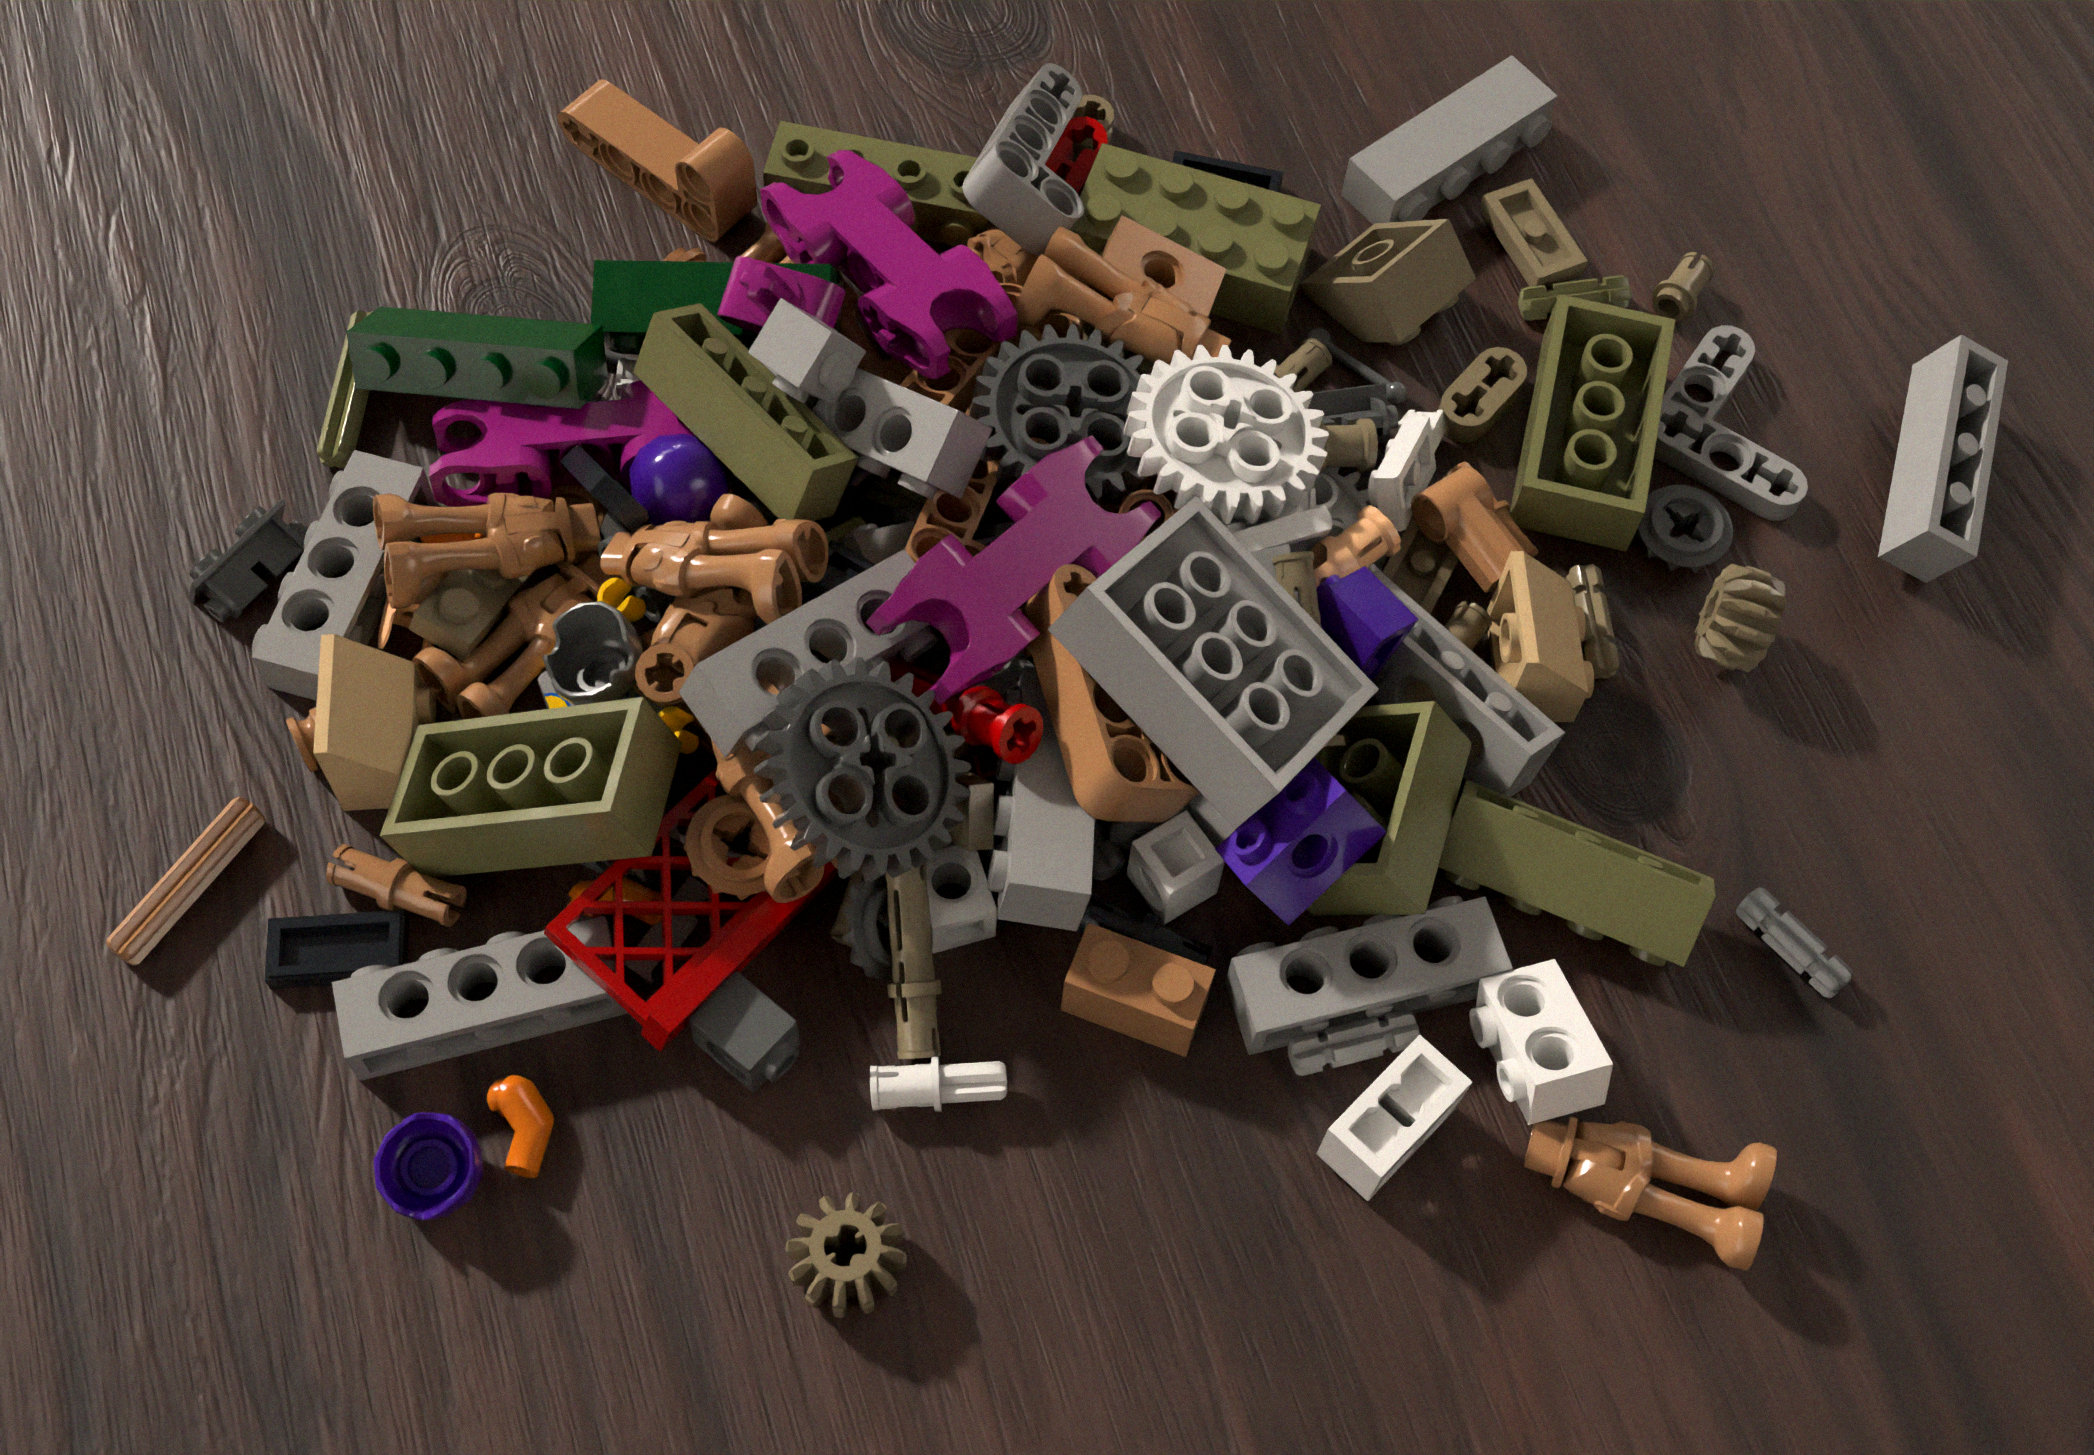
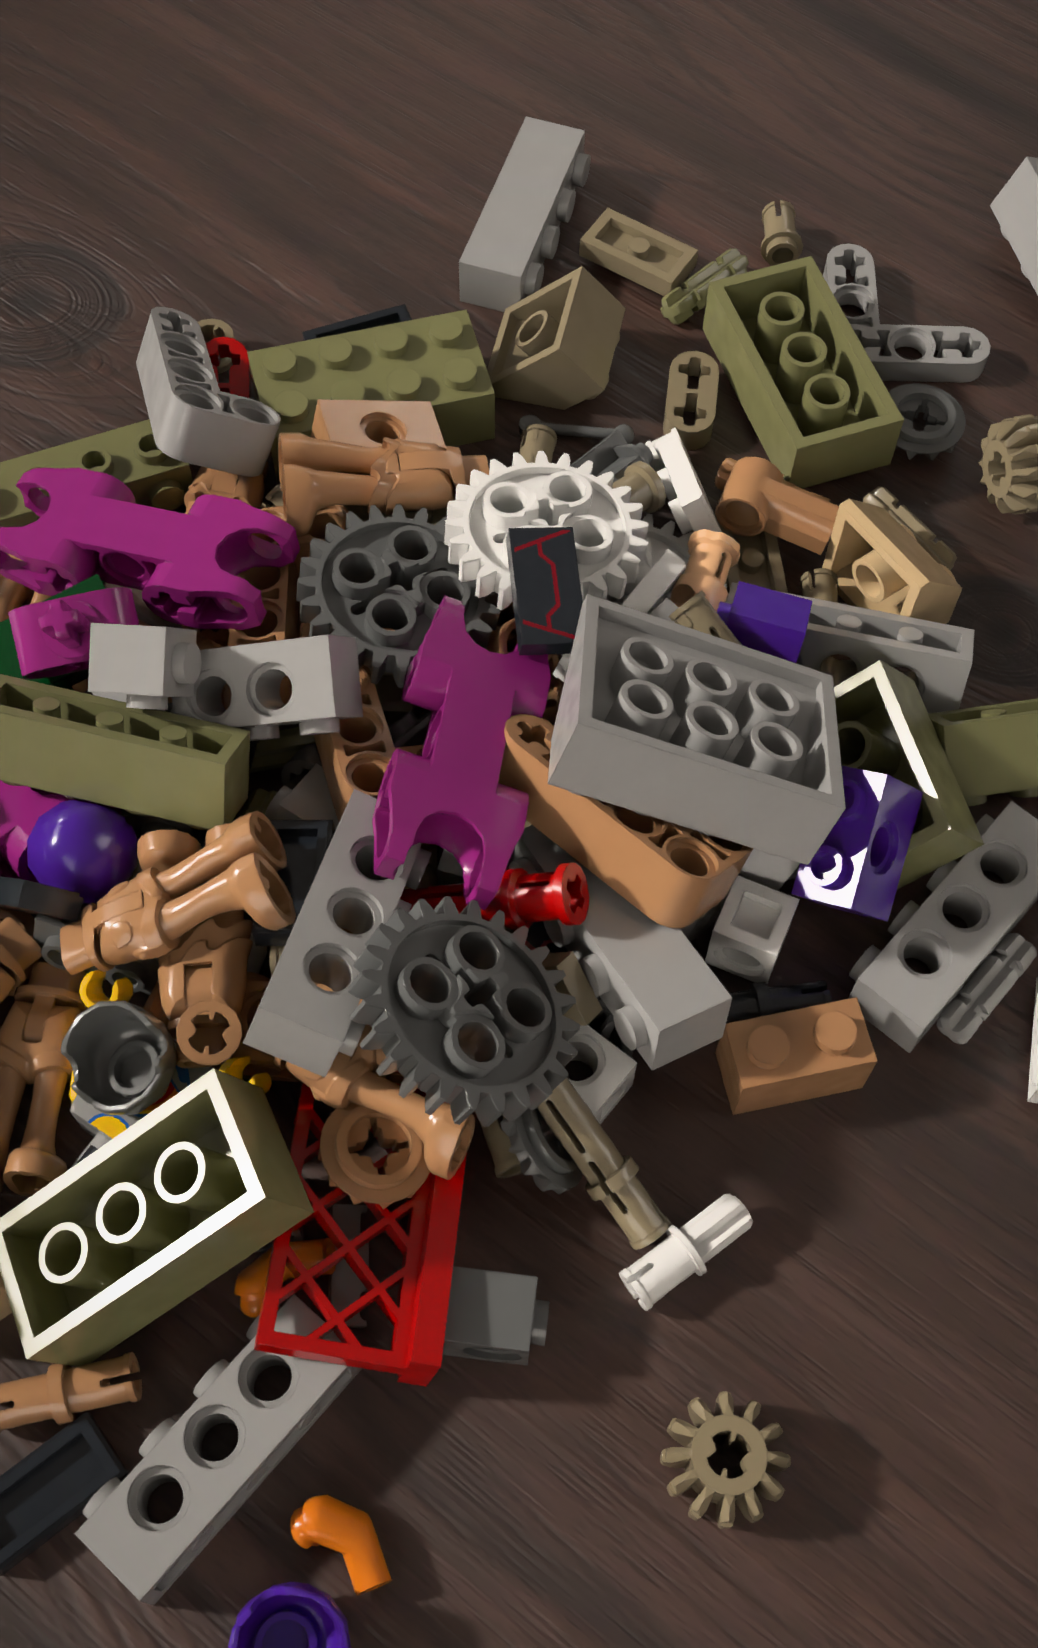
camera: 30 degrees left, 0 degrees up
none -> black tile [506,527,583,655]

